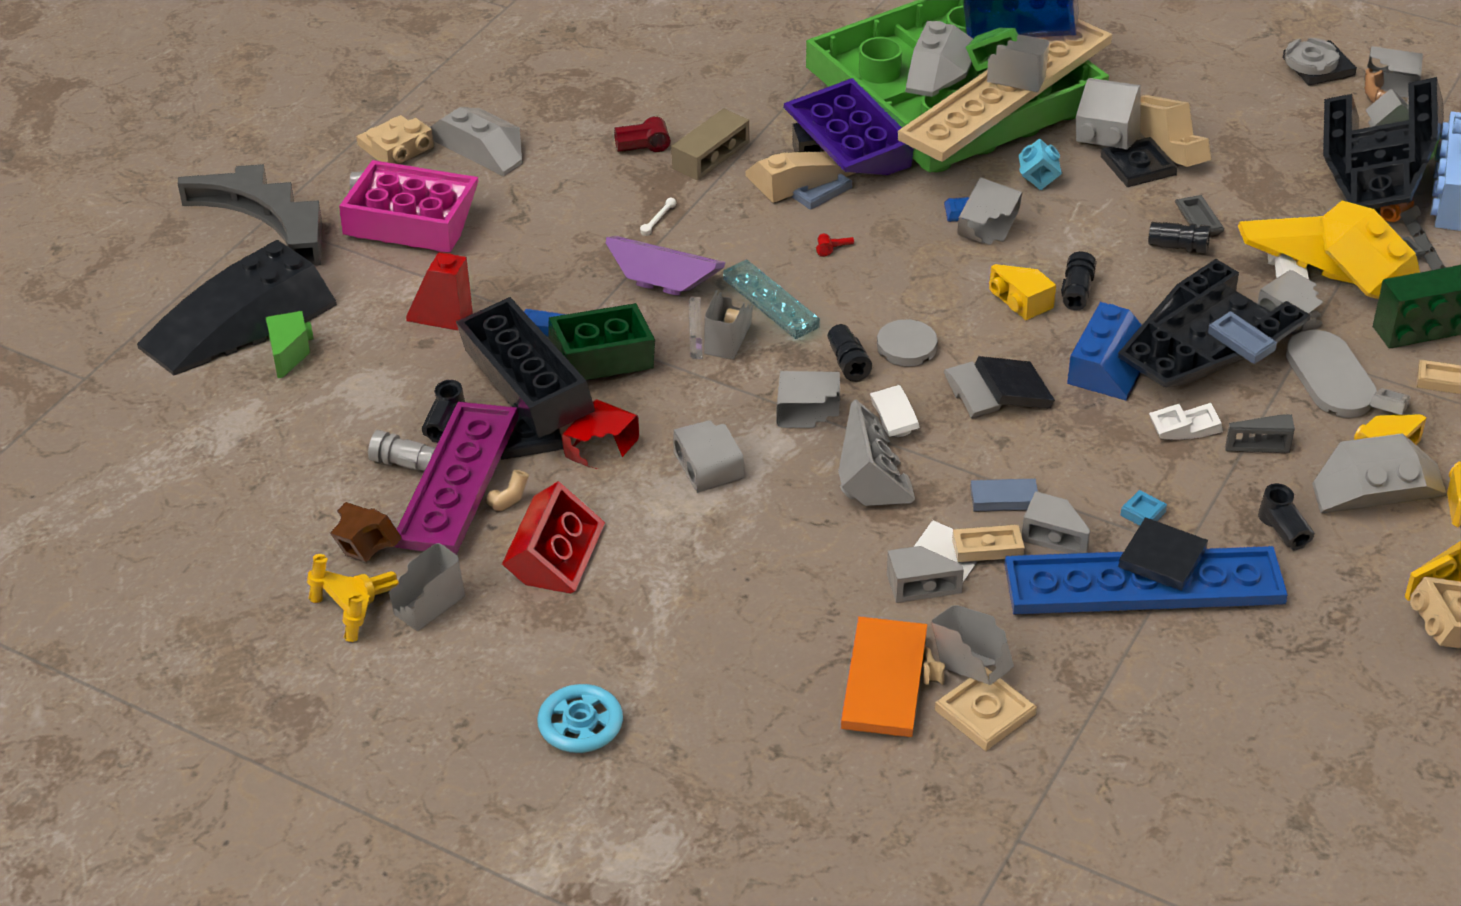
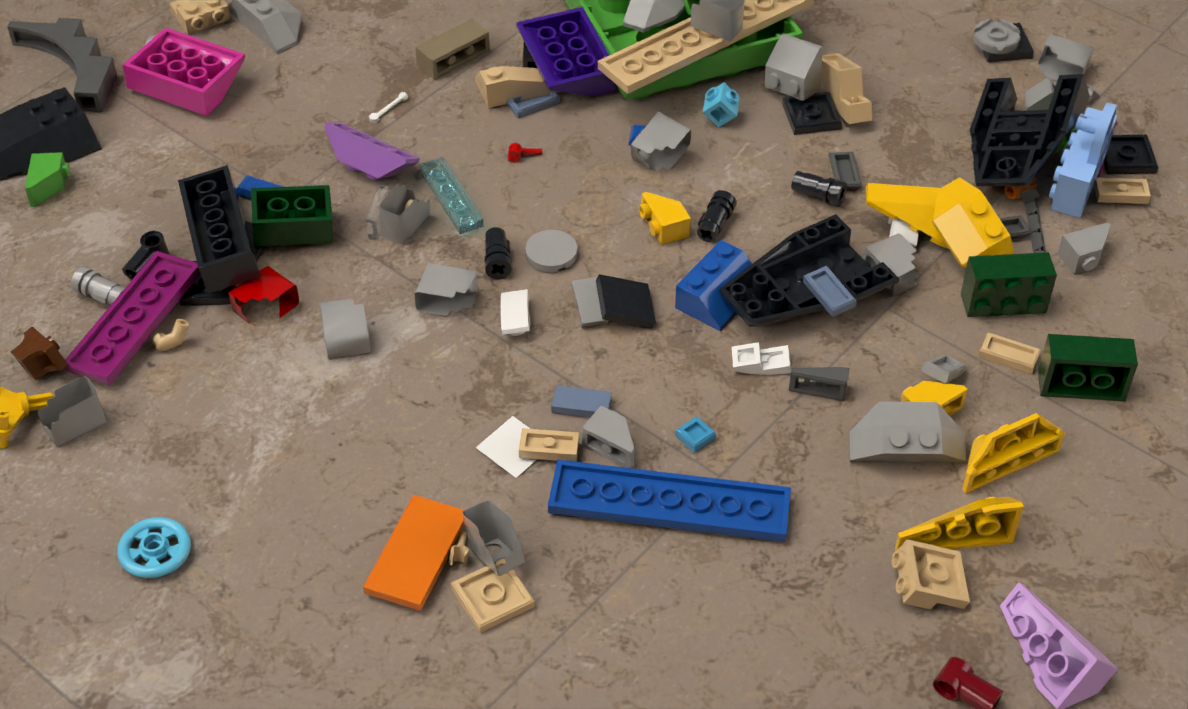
camera: 10 degrees right, 5 degrees up
red slope [406,252,473,331] -> none
red slope [502,481,605,594] -> none
dark red piece [614,116,671,152] -> none
light grey wedge [838,399,915,506] -> none
light grey slope [886,546,964,603] -> none
black tile [1118,517,1208,591] -> none
black piece [1258,483,1315,551] -> none
light grey tile [1286,330,1377,418] -> none
medium nougat piece [1364,68,1387,103] -> none

